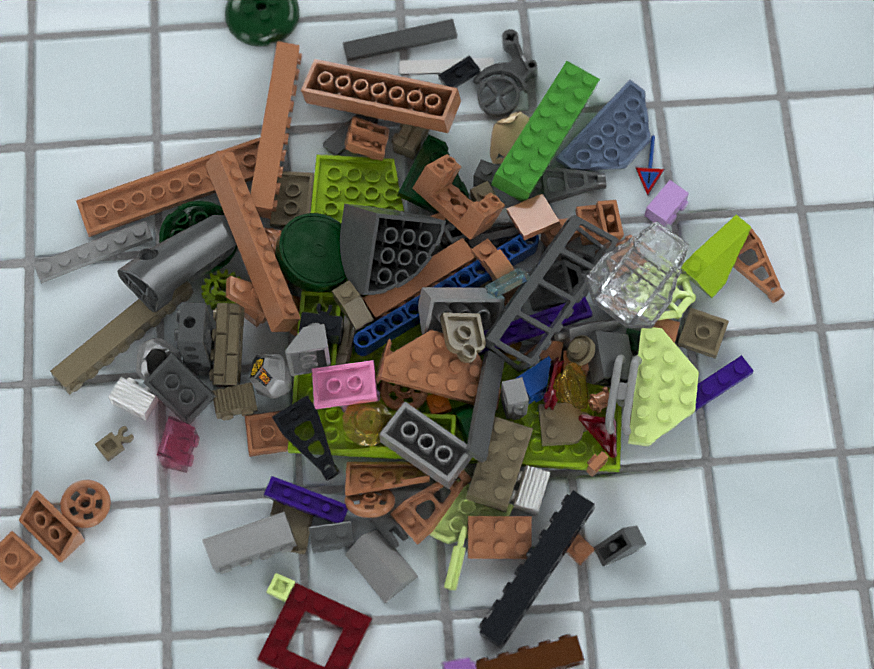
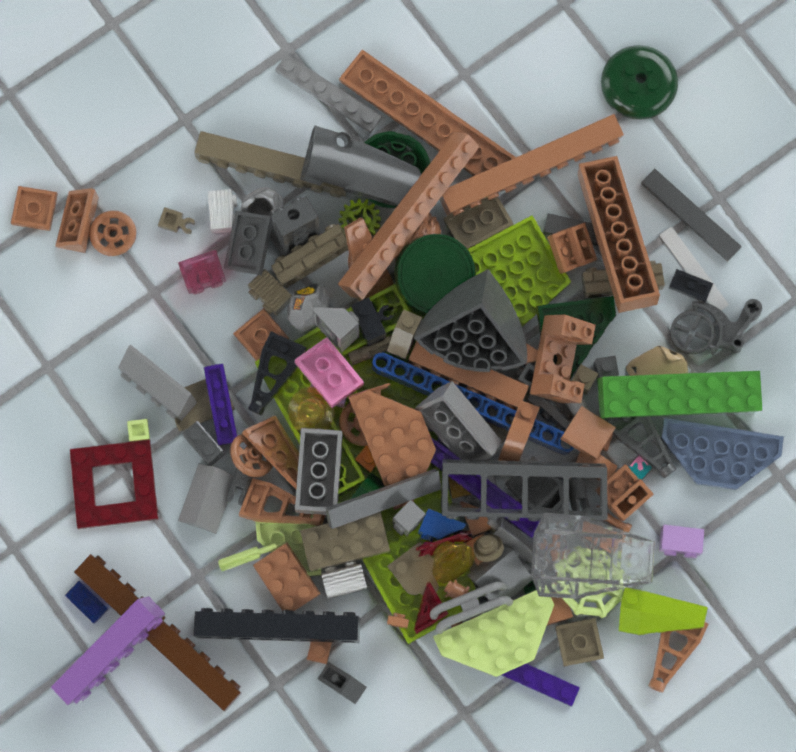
camera: 55 degrees right, 10 degrees up
dark tan plate [440,313,486,363] -> none
clear light blue tile [485,268,530,298] -> none
piece [635,135,665,196] -> none
none -> tile [628,455,654,480]

